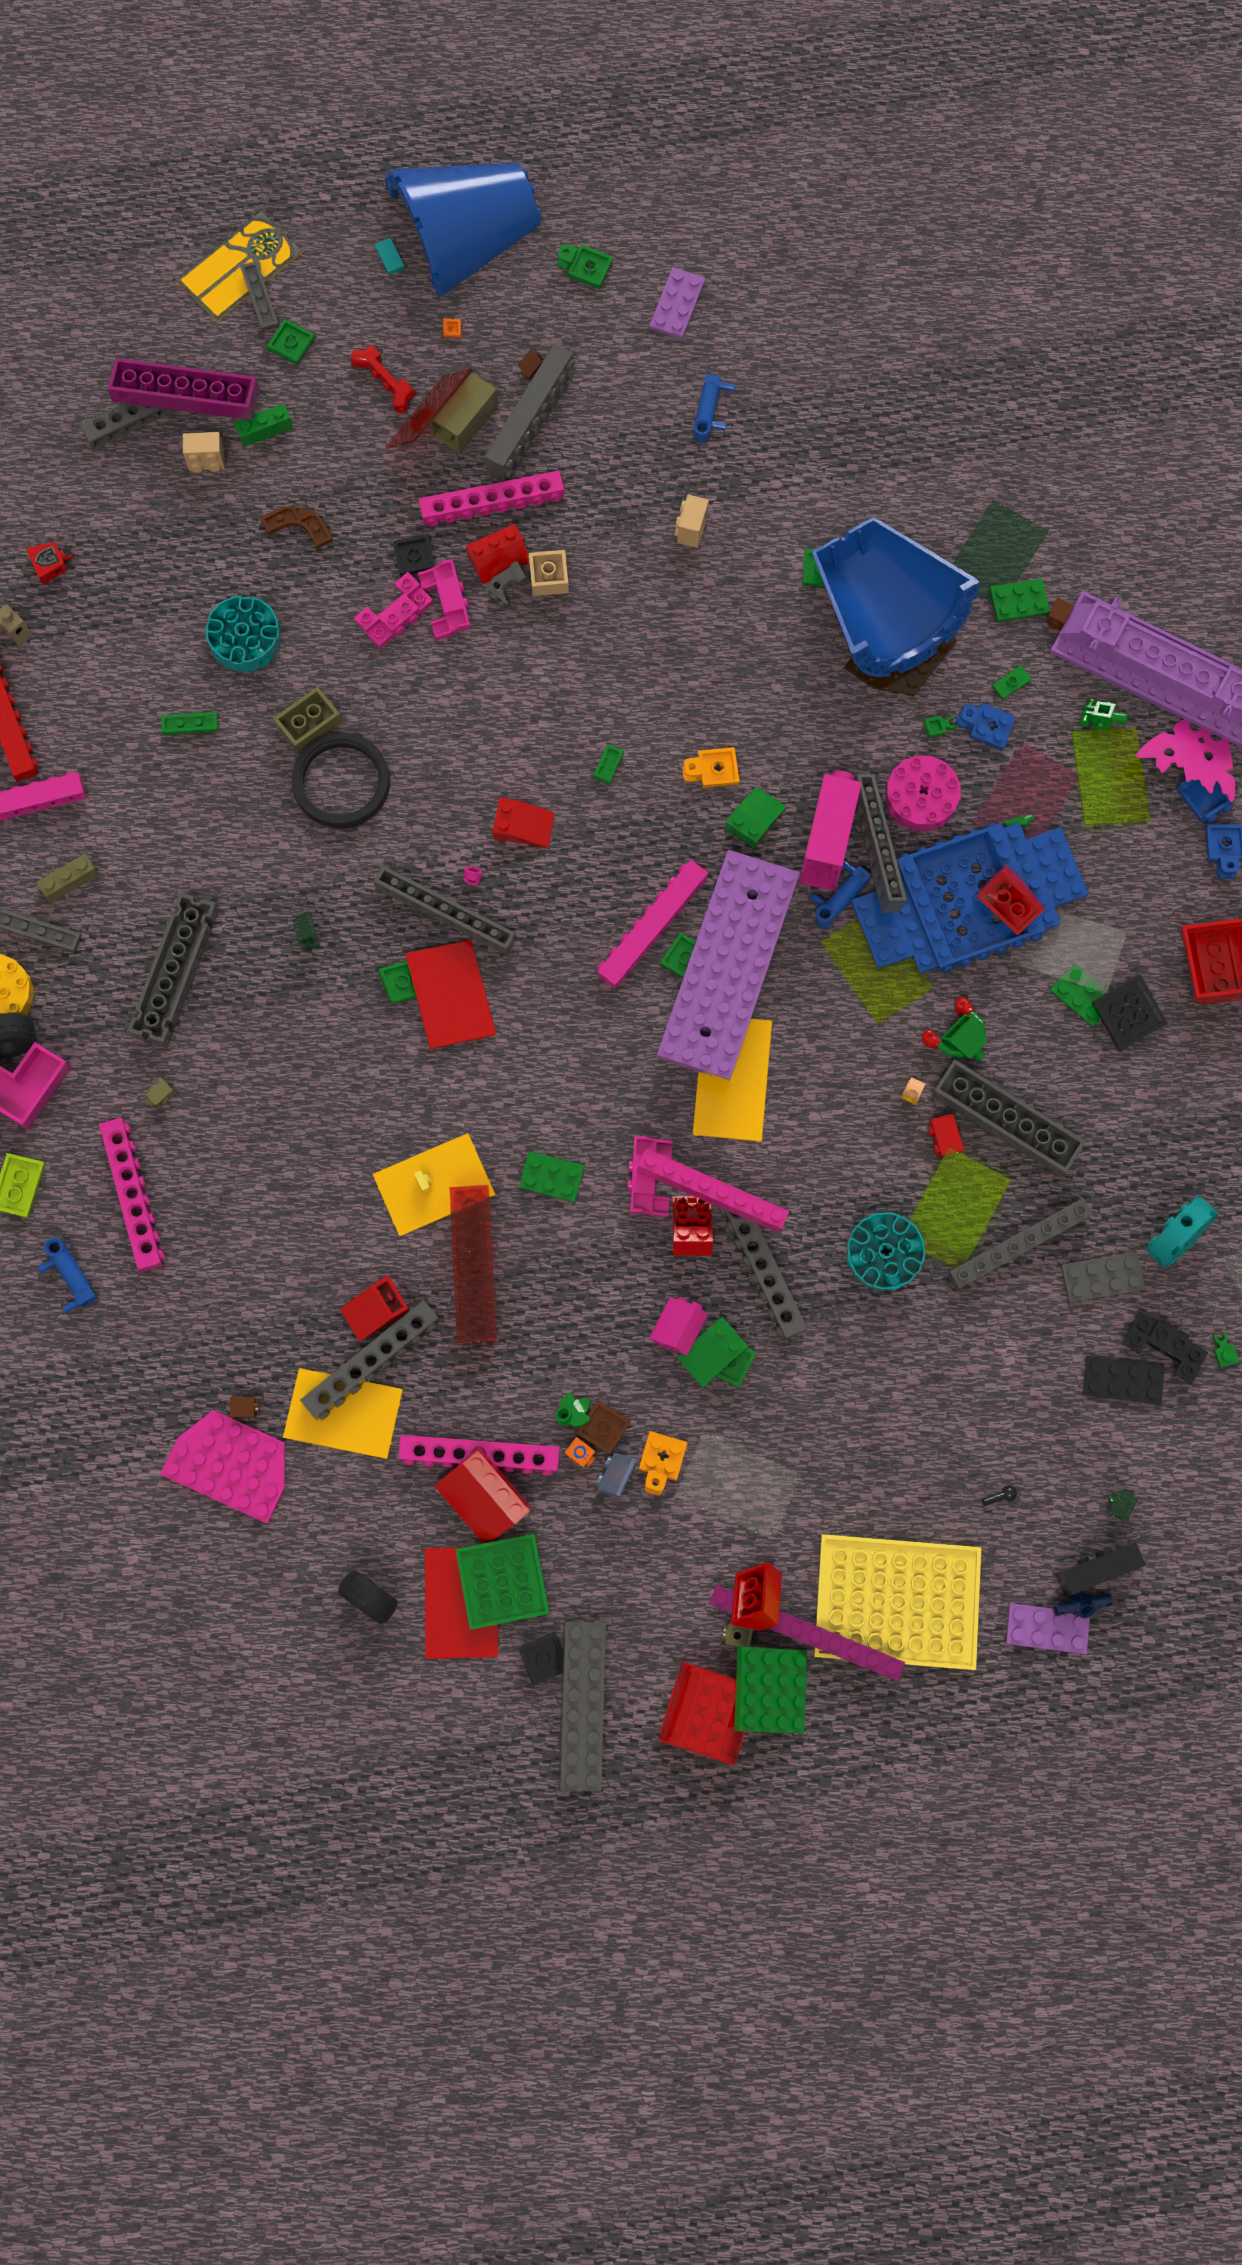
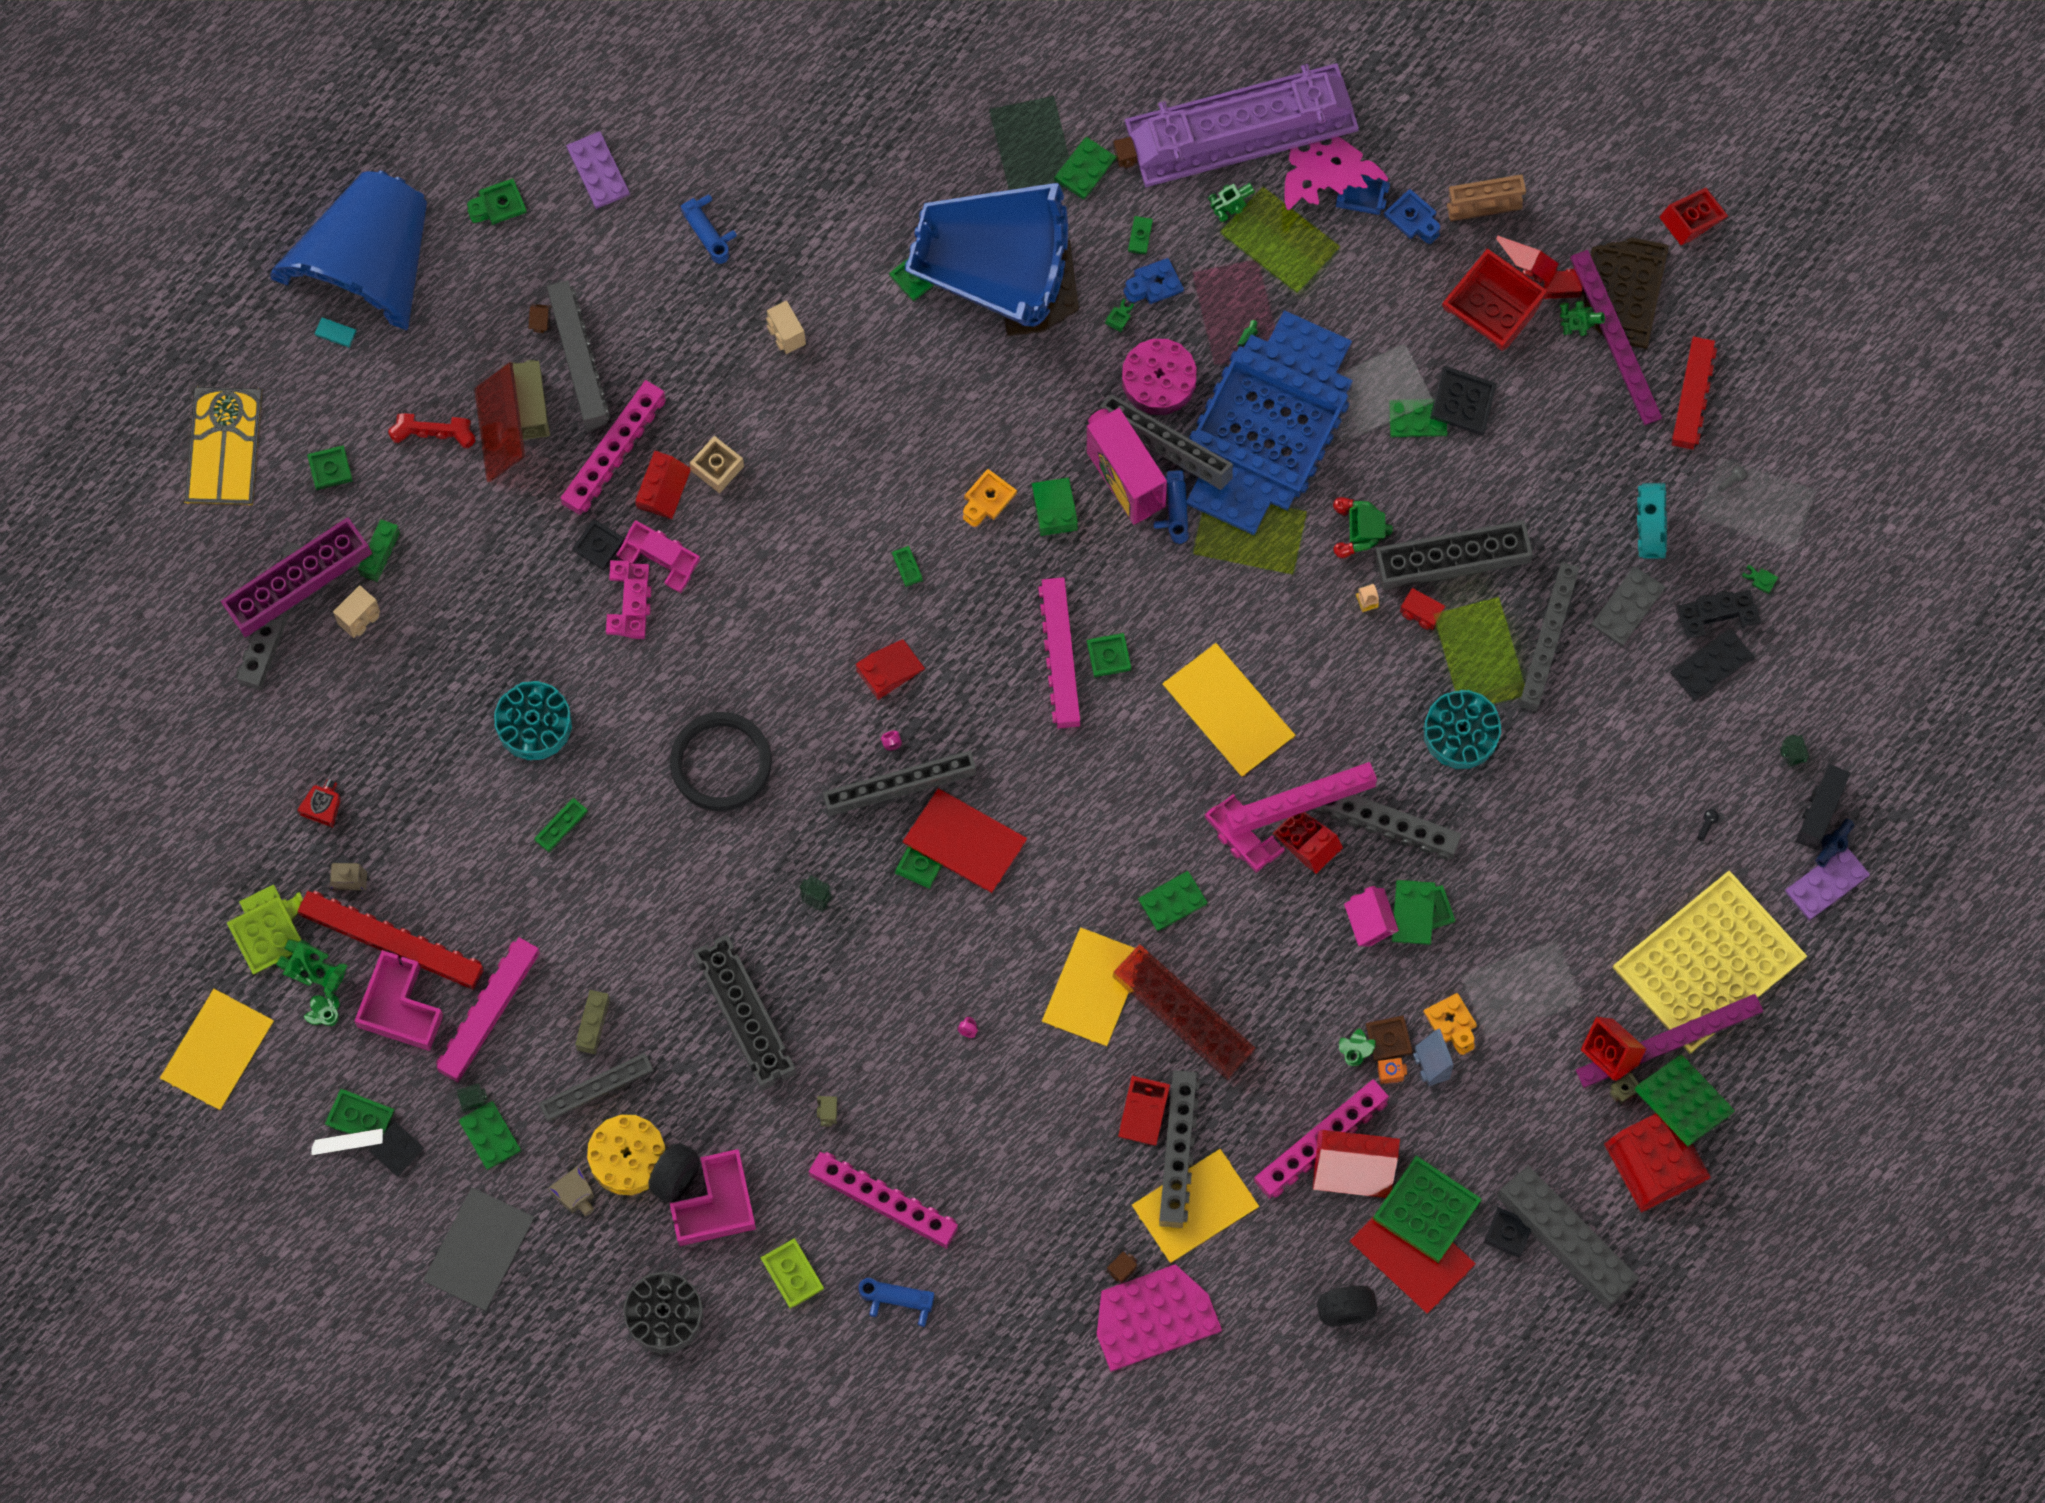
camera: 40 degrees left, 5 degrees down
dark grey plate [240,261,279,331] -> none
reddish brown plate [260,506,333,549] -> none
olive brick [273,687,342,754] -> none
light yellow plate [414,1170,432,1194] -> none
orange tile [443,318,461,338] -> none
dark grey tile [487,561,531,607] -> none
medium lavender piece [657,850,800,1081] -> none
red slope [977,865,1045,935] -> none
none -> dark pink tile [958,1017,978,1038]

